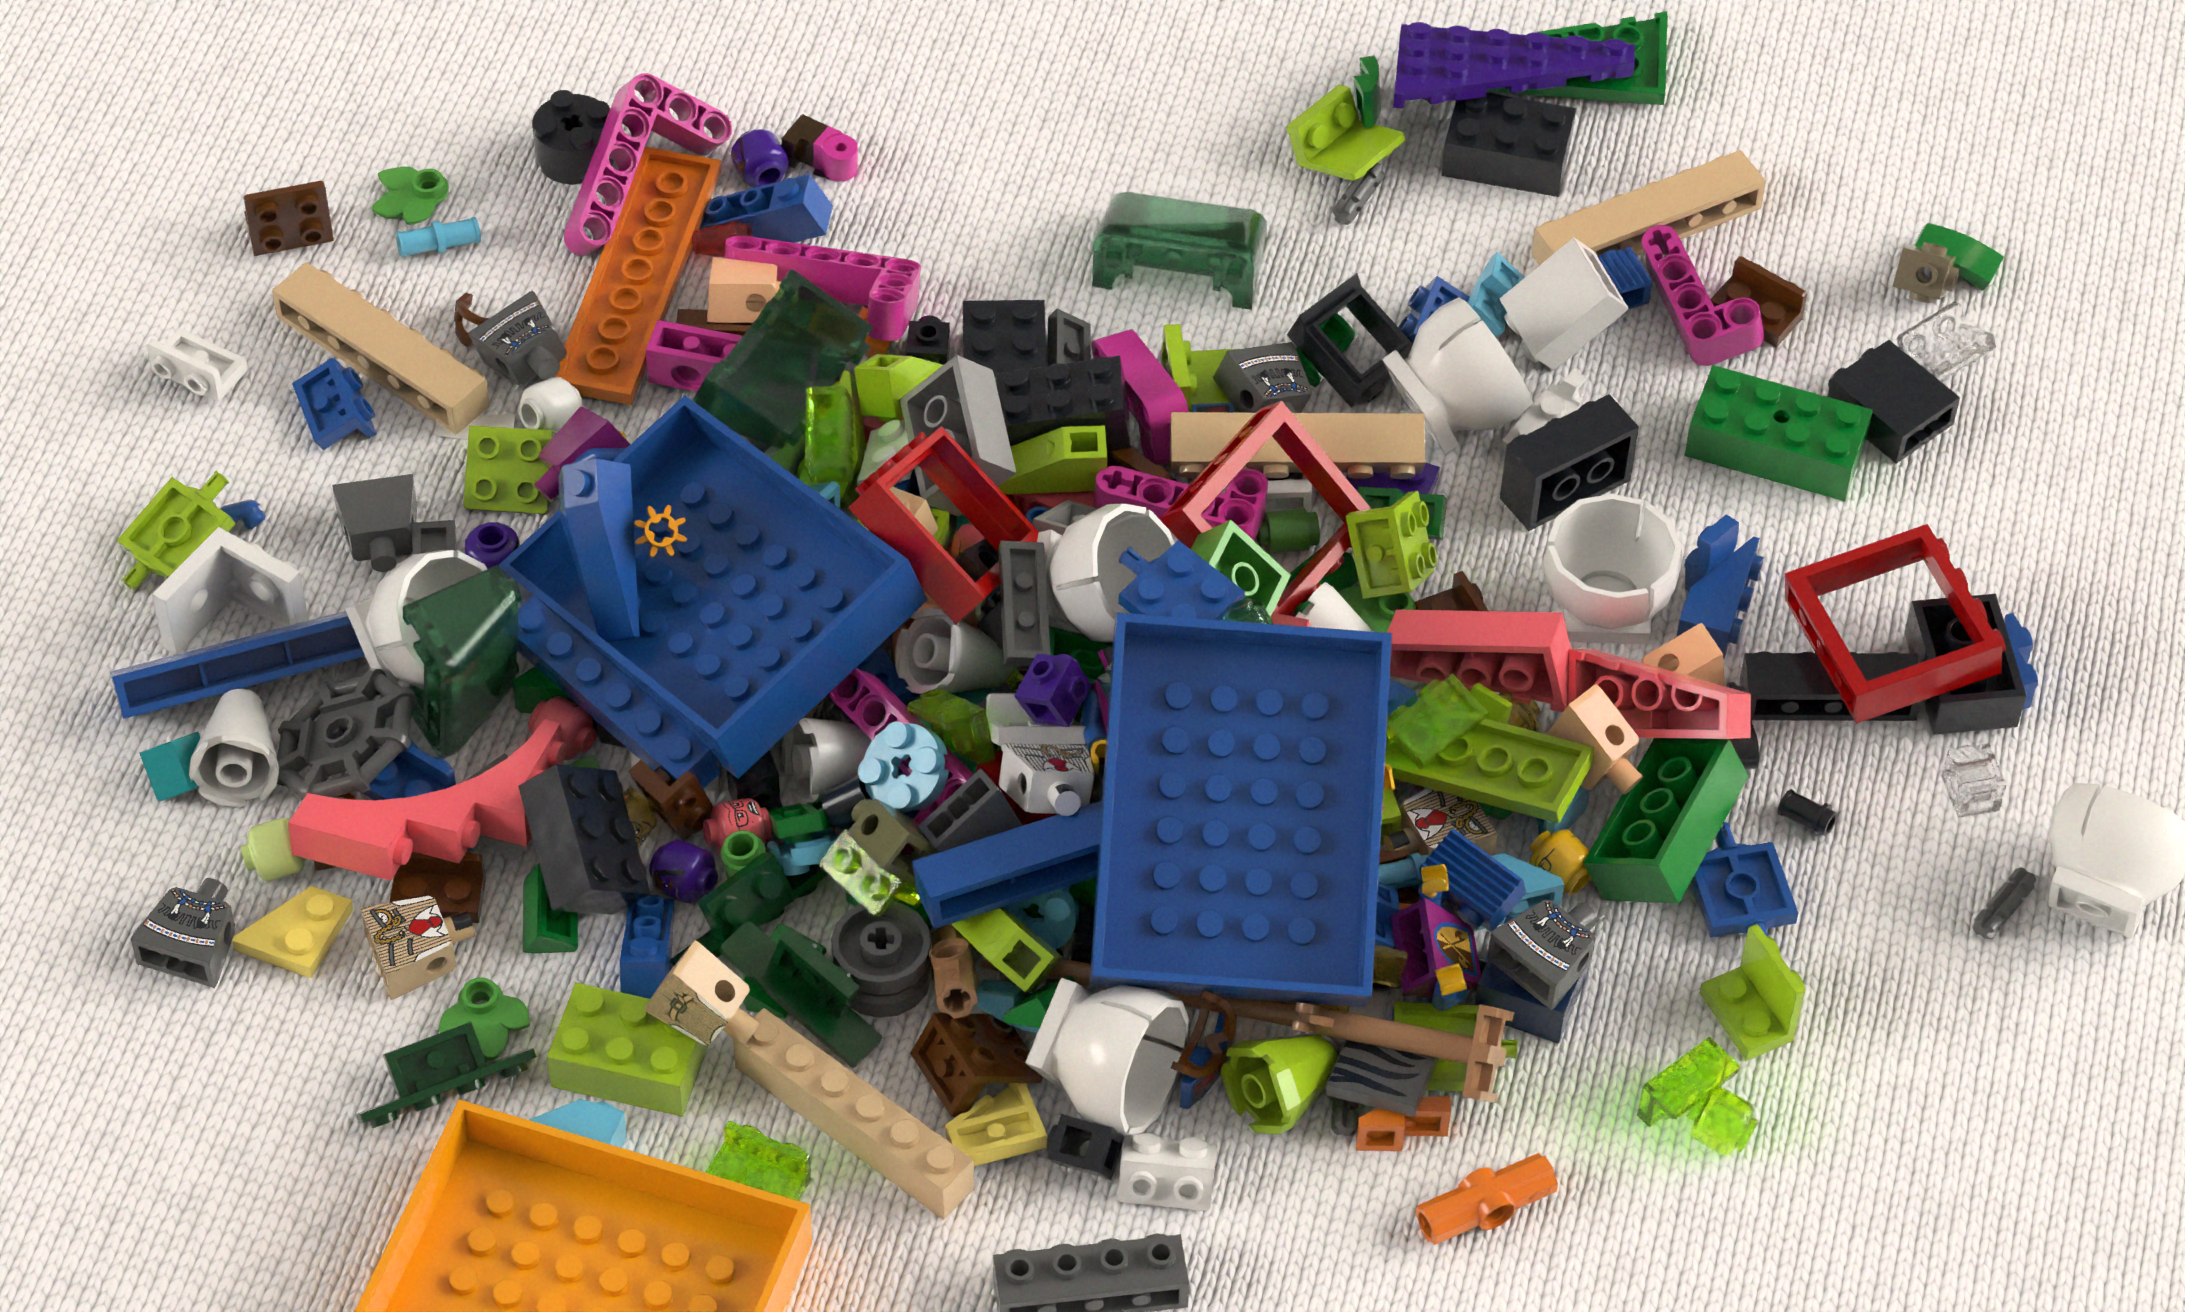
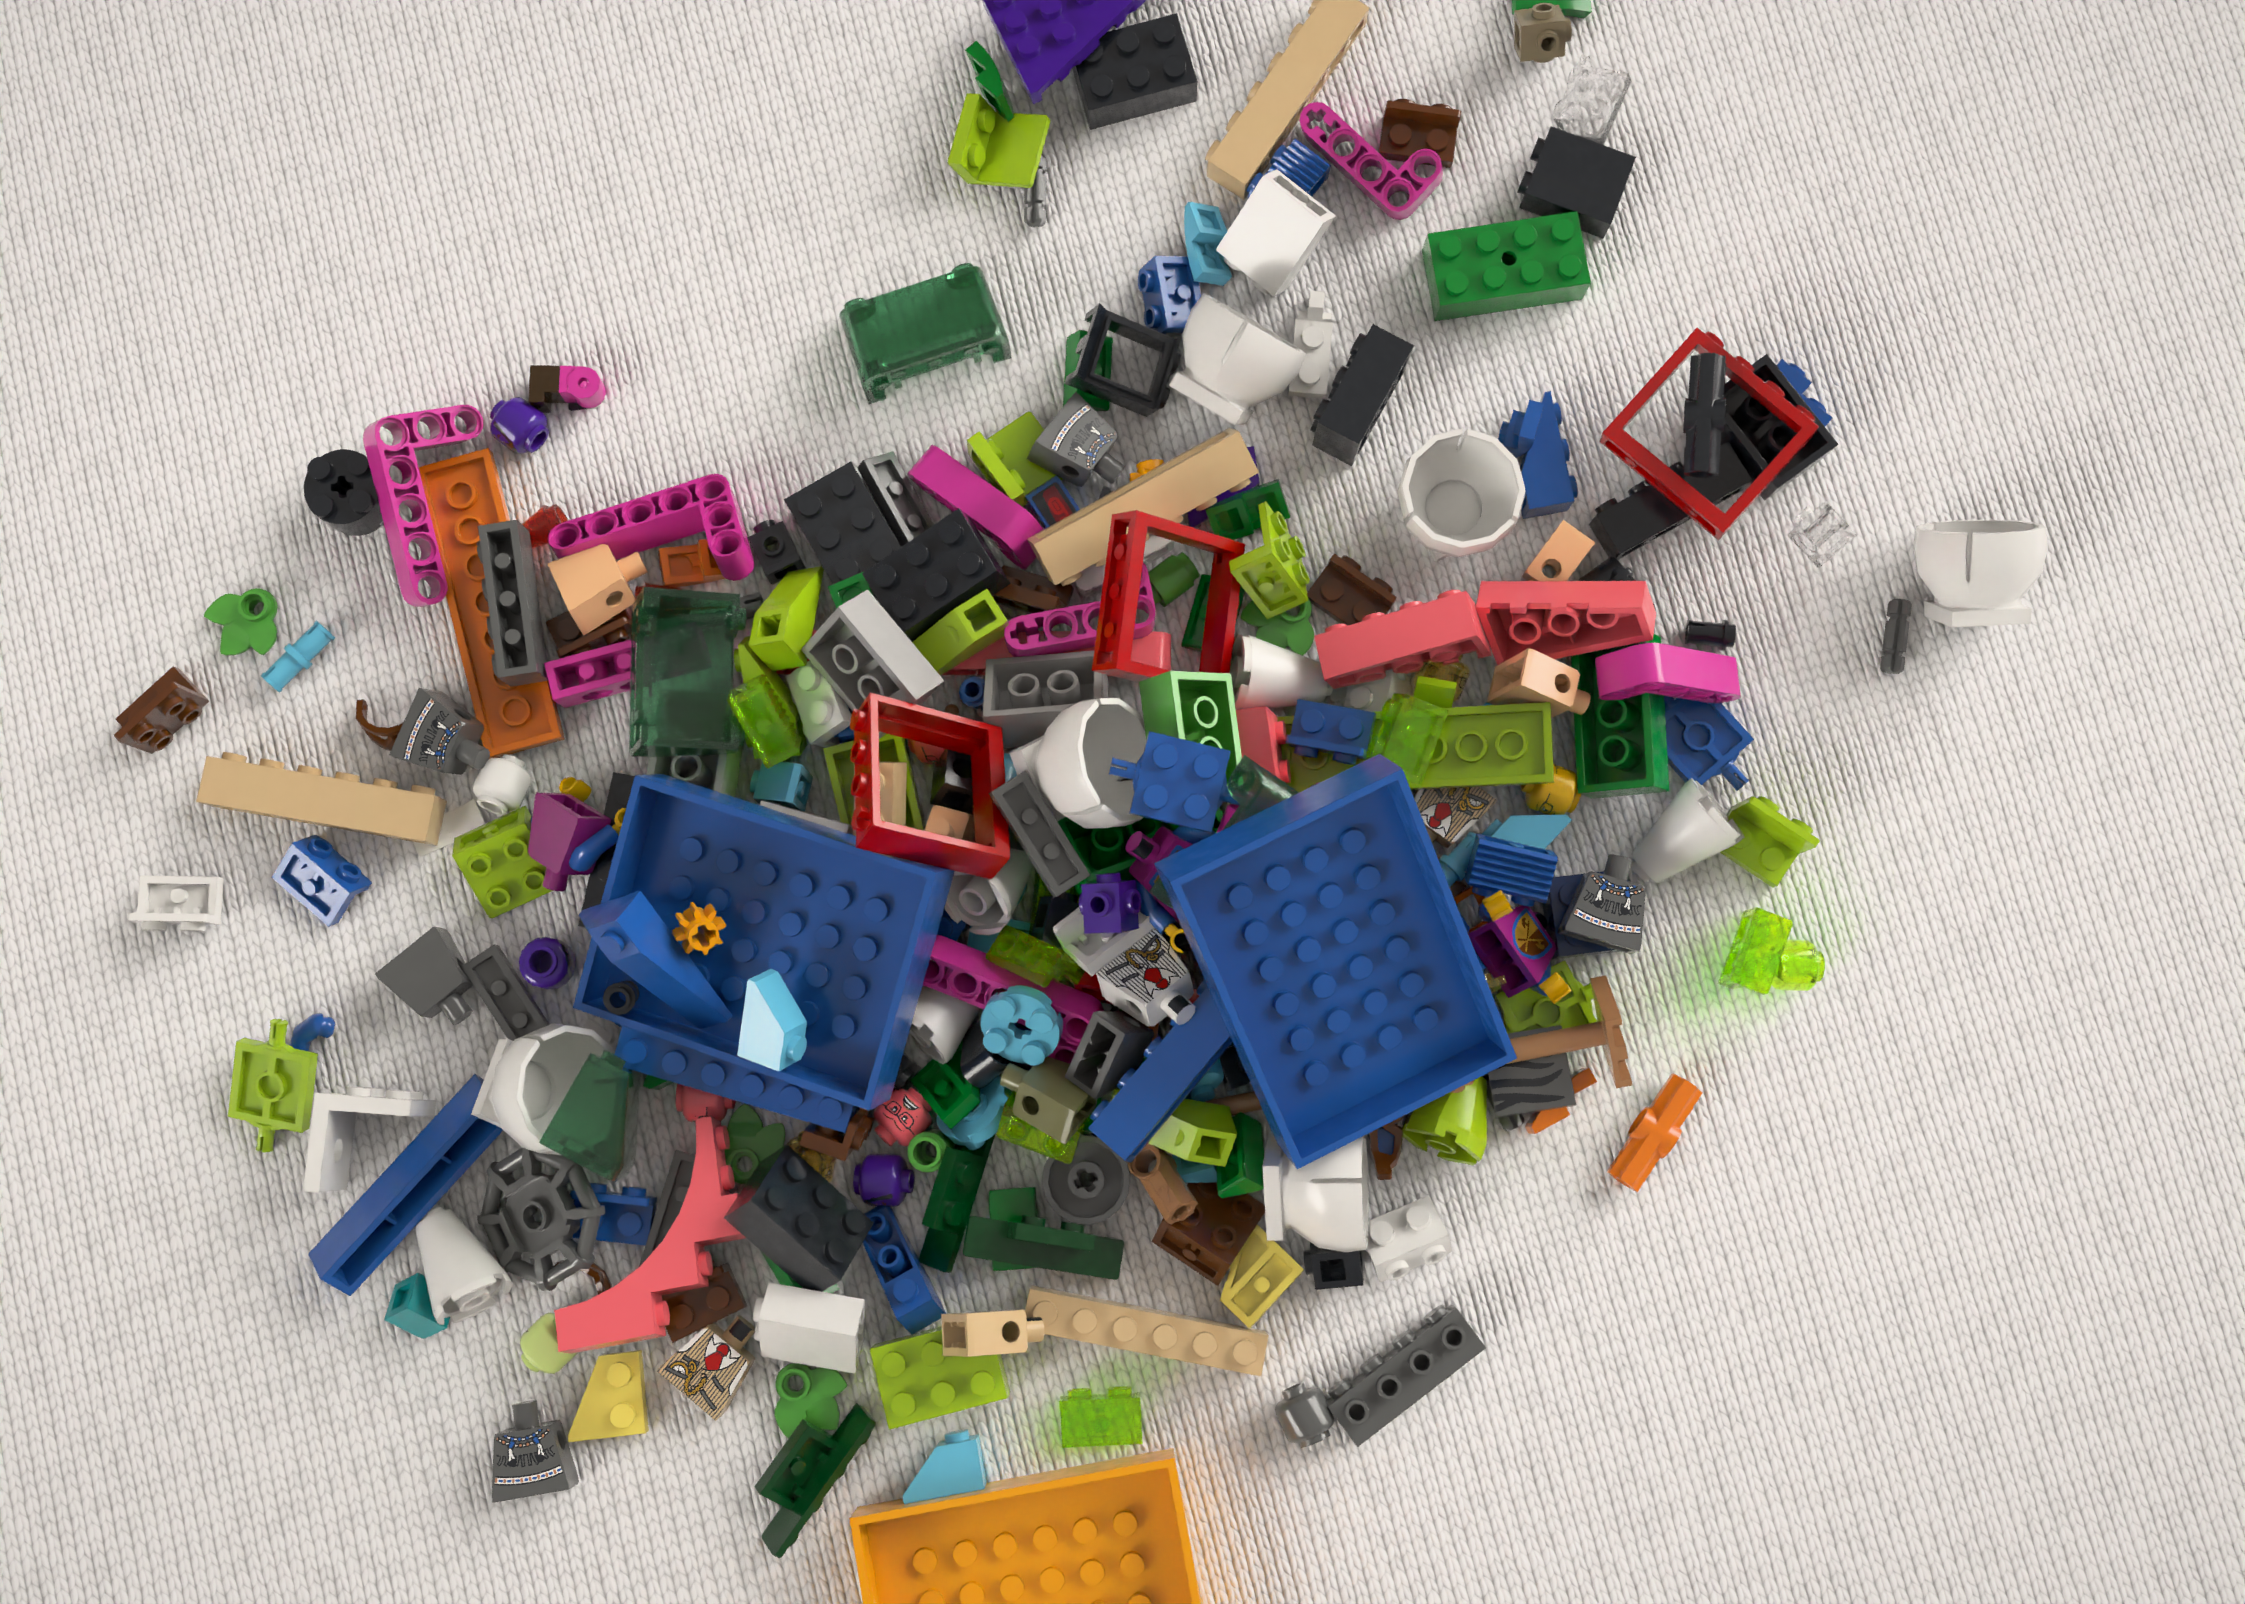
camera: 25 degrees left, 30 degrees up
blue slope [700,174,833,243] -> none
none -> dark grey brick [477,520,548,687]
none -> black pin [603,980,640,1015]
none -> medium azure slope [737,969,807,1071]
none -> white brick [753,1282,865,1374]
none -> dark grey head [1275,1382,1334,1448]
none -> dark pink beam [1595,643,1741,703]
none -> white cone [1631,778,1745,883]
none -> black piece [1683,353,1726,478]

